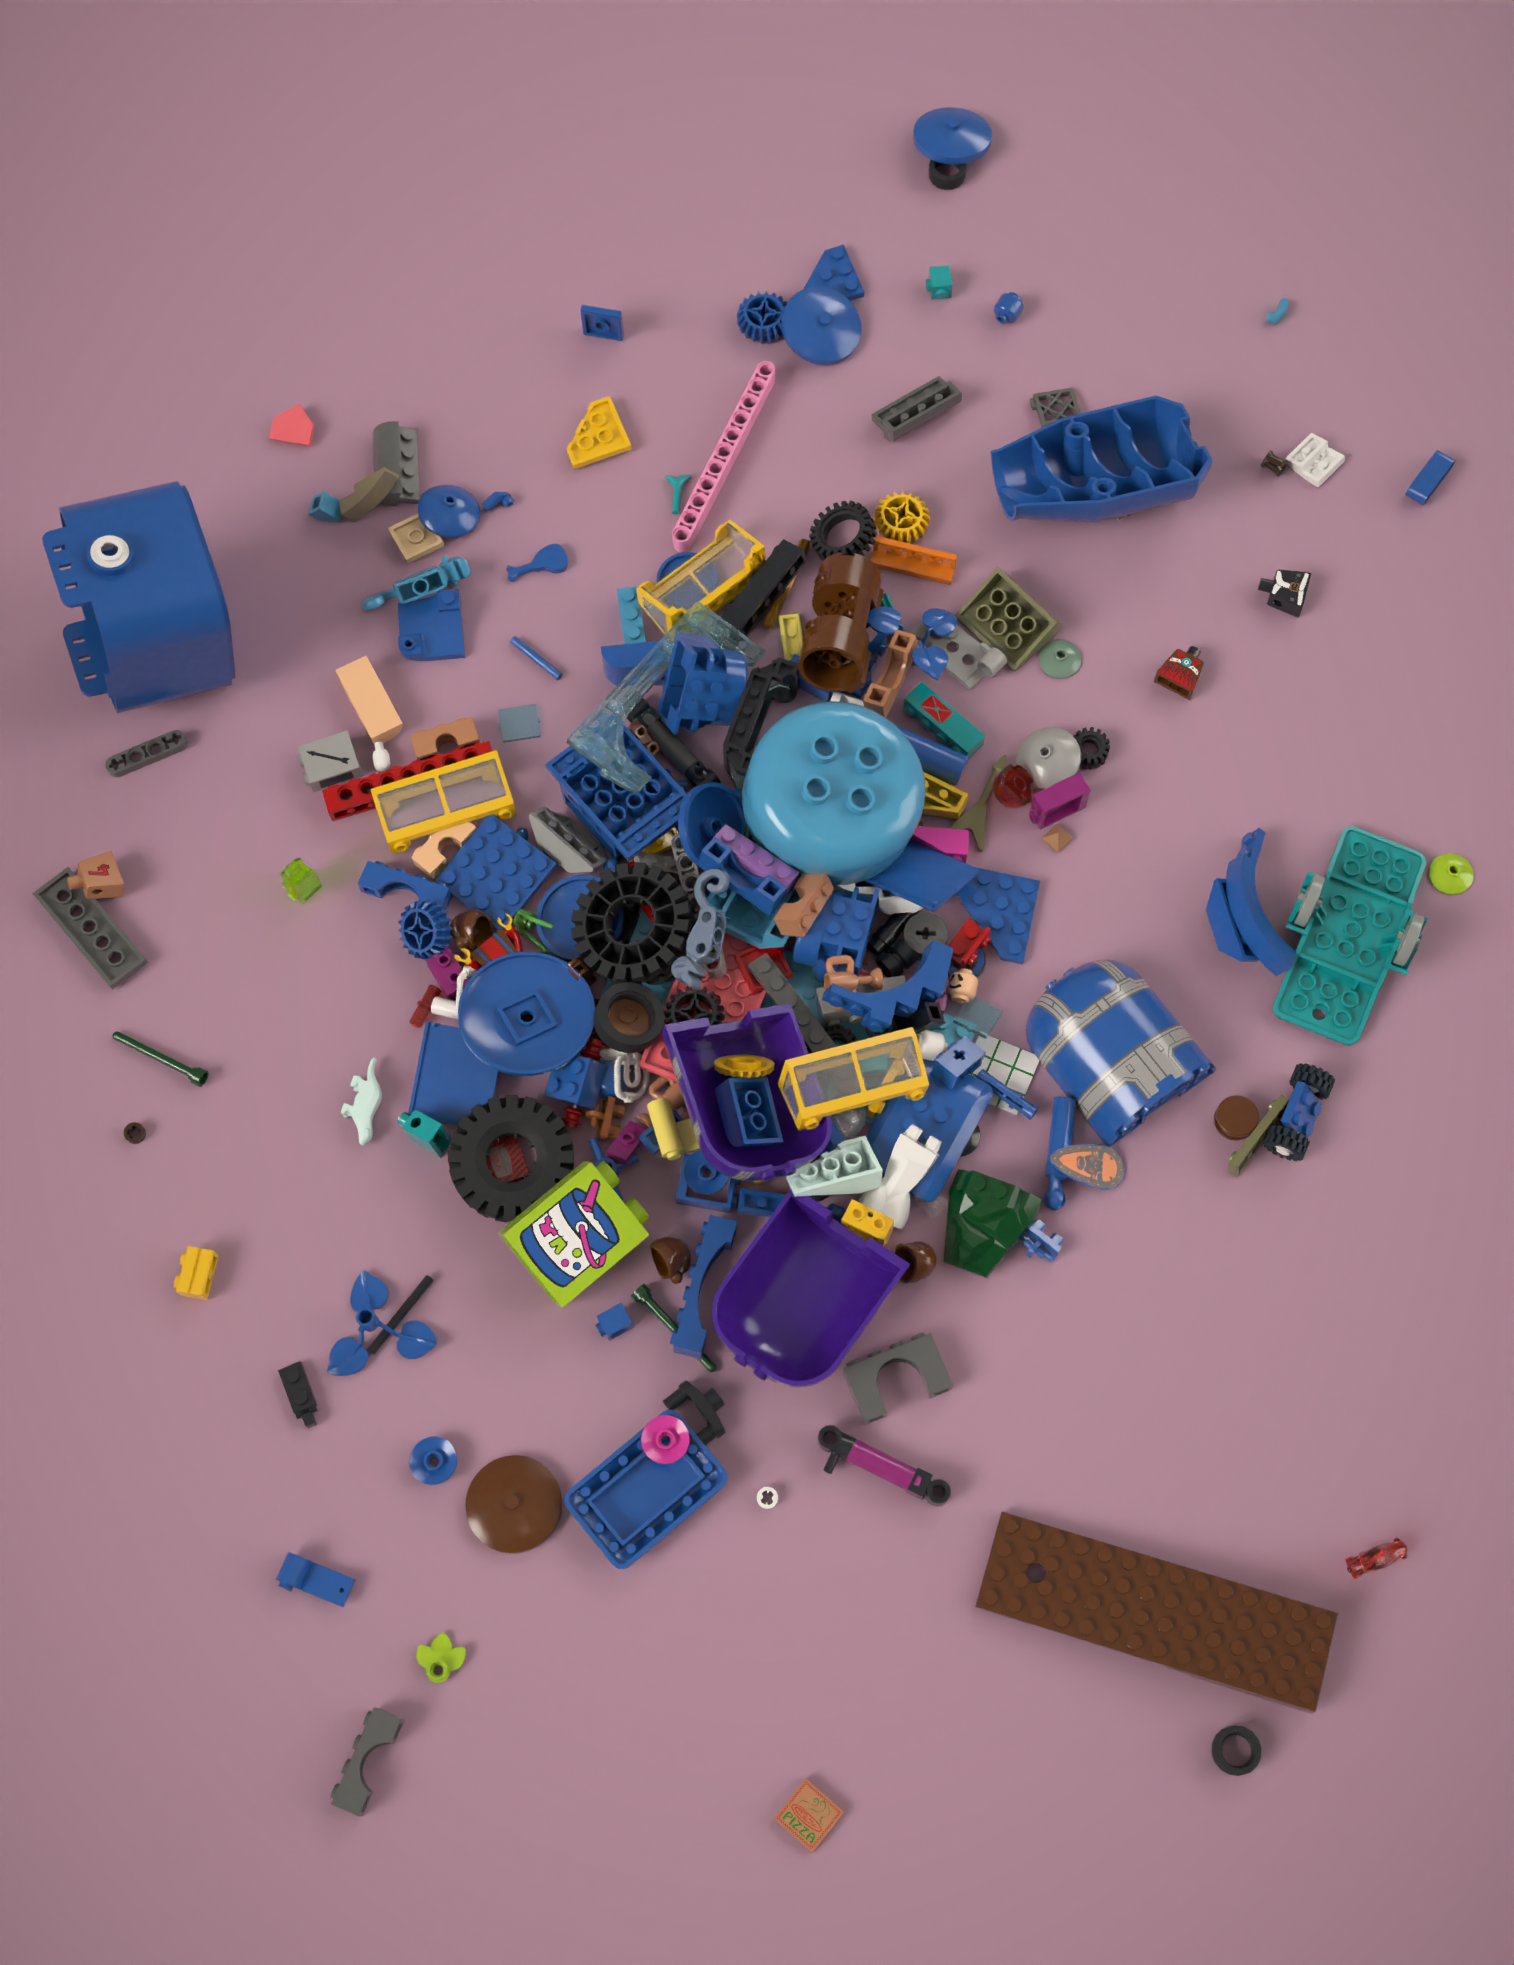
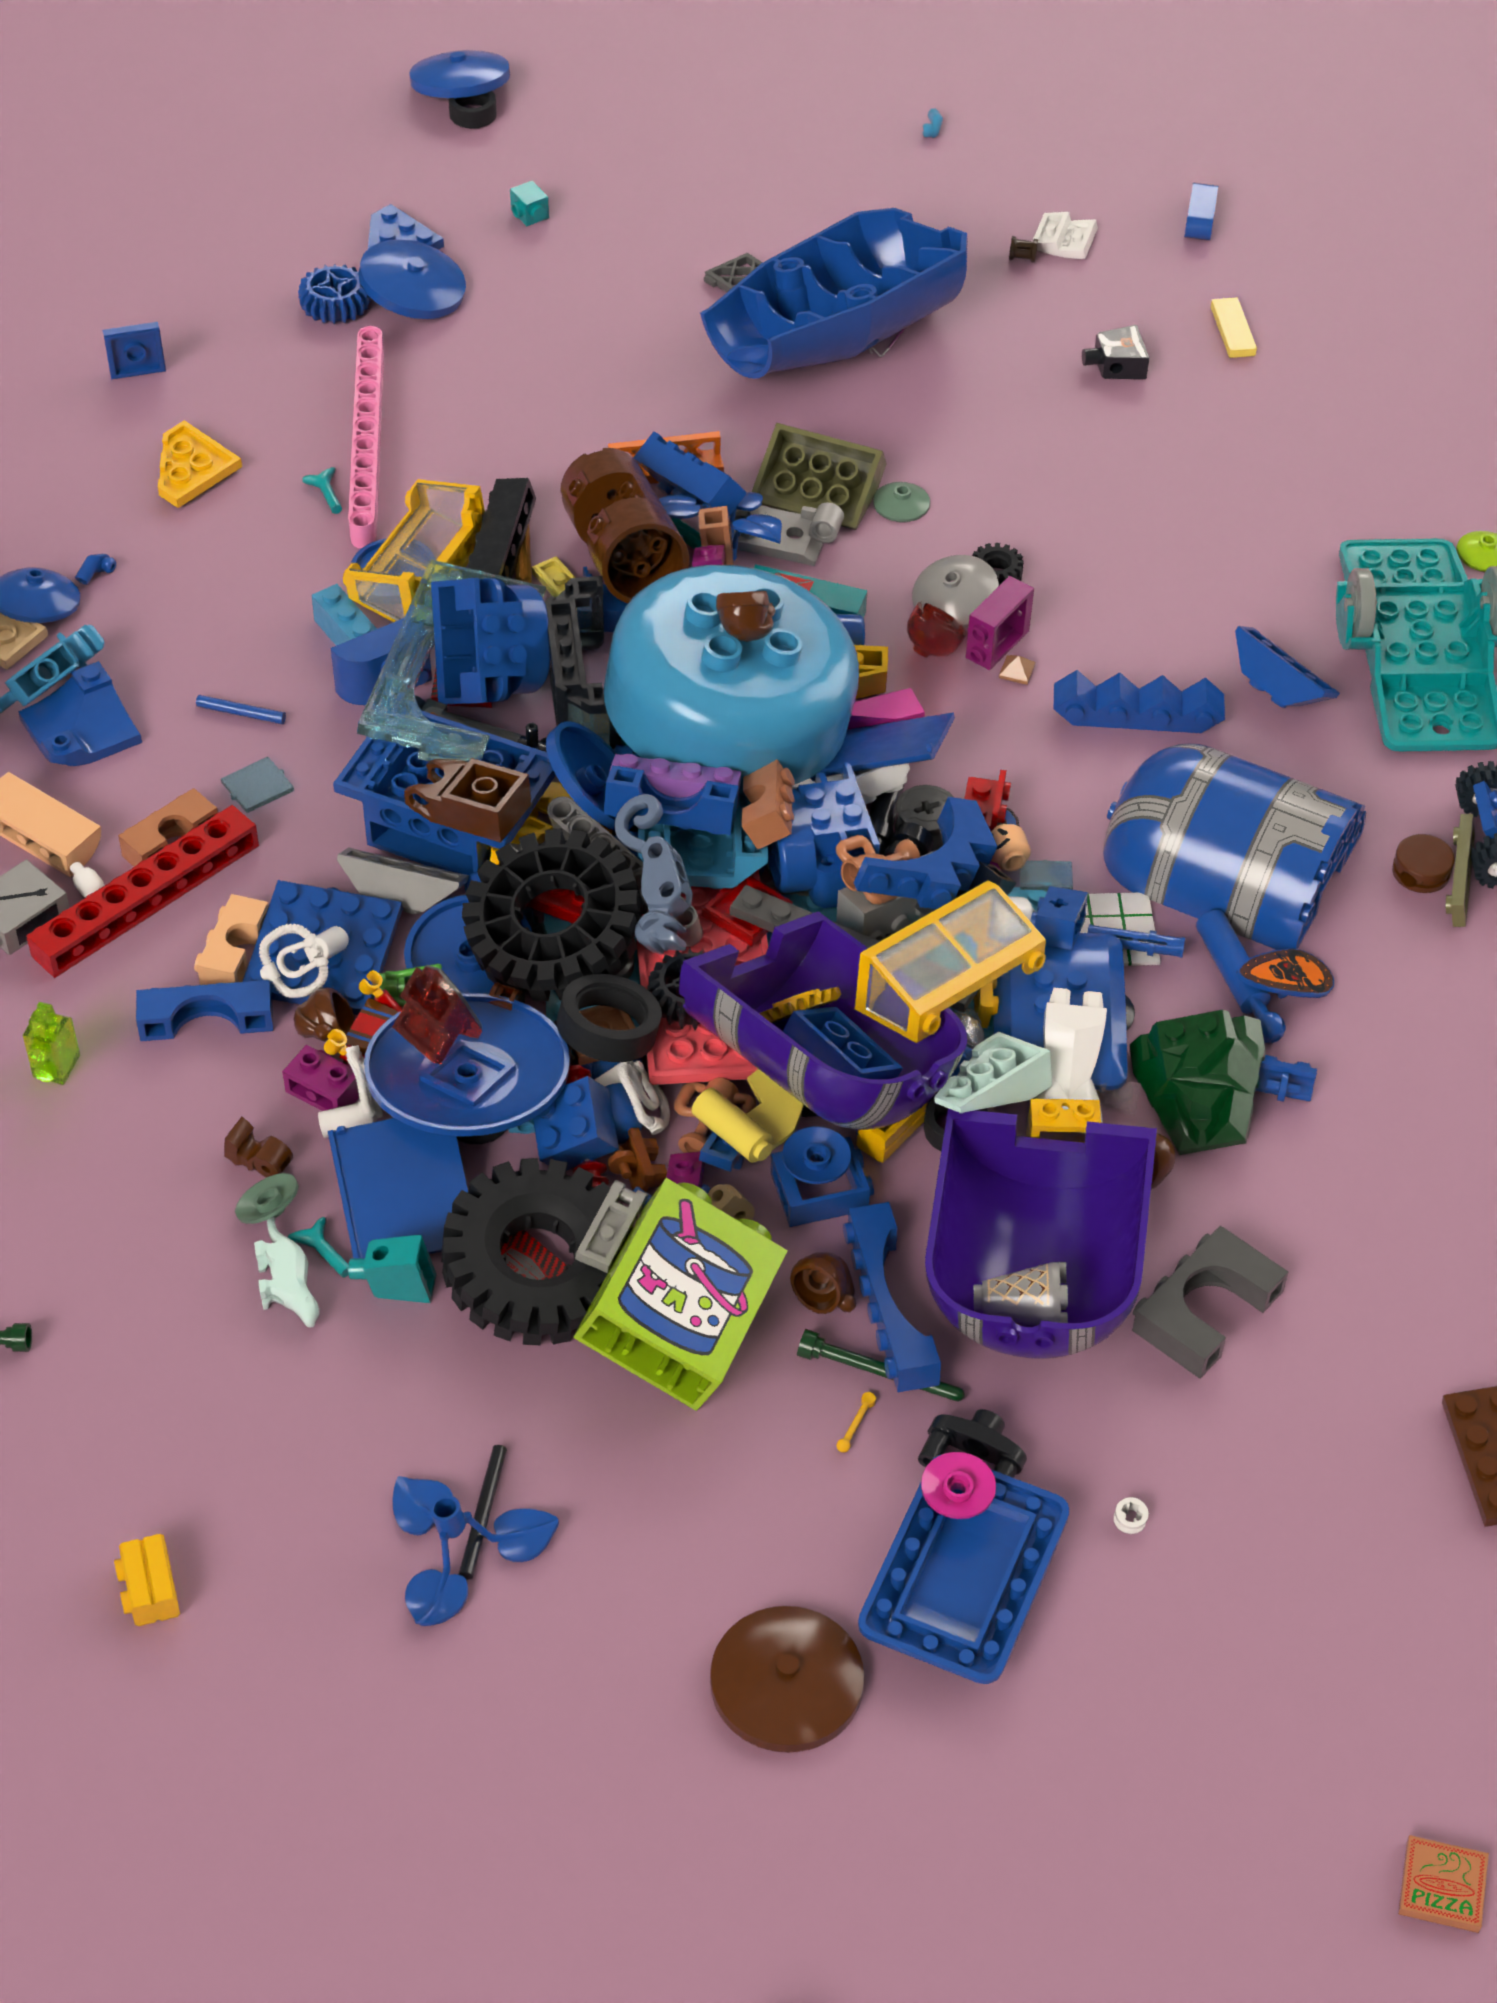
camera: 30 degrees left, 20 degrees down
blue door [276,1552,355,1608] -> none
black hinge [278,1361,318,1429] -> none
windscreen [370,750,517,854] -> none
blue gear [398,899,454,960] -> none
clear red axle [409,985,442,1028] -> none
blue dish [409,1436,457,1485] -> none
lime plate [416,1632,466,1683] -> none
blue piece [506,544,568,582] -> none
blue brick [596,1303,634,1341] -> none
blue hinge [737,1188,786,1217] -> none
black tyre [809,501,877,561] -> none
piece [818,1425,951,1507] -> none
dark grey brick [871,376,962,442] -> none
yellow gear [873,491,930,544] -> none
olive piece [949,755,1006,852] -> none
blue plate [956,867,1040,965] -> none
blue head [993,292,1024,324] -> none
torso [1154,646,1204,700] -> none
blue arch [1226,828,1296,976] -> none
none -> reddish brown leg [224,1116,293,1178]
none -> sand green dish [235,1173,299,1224]
none -> white piece [259,924,349,998]
none -> teal piece [287,1217,349,1278]
none -> clear red piece [392,965,483,1064]
none -> reddish brown brick [404,758,531,843]
none -> light grey plate [575,1180,648,1273]
none -> blue wedge [633,431,747,516]
none -> magenta plate [692,545,725,567]
none -> tan piece [708,1184,755,1220]
none -> reddish brown piece [716,591,776,642]
none -> yellow hinge [836,1392,876,1453]
none -> light grey cone [973,1262,1068,1327]
none -> blue brick [1053,670,1225,733]
none -> light yellow tile [1211,297,1257,358]

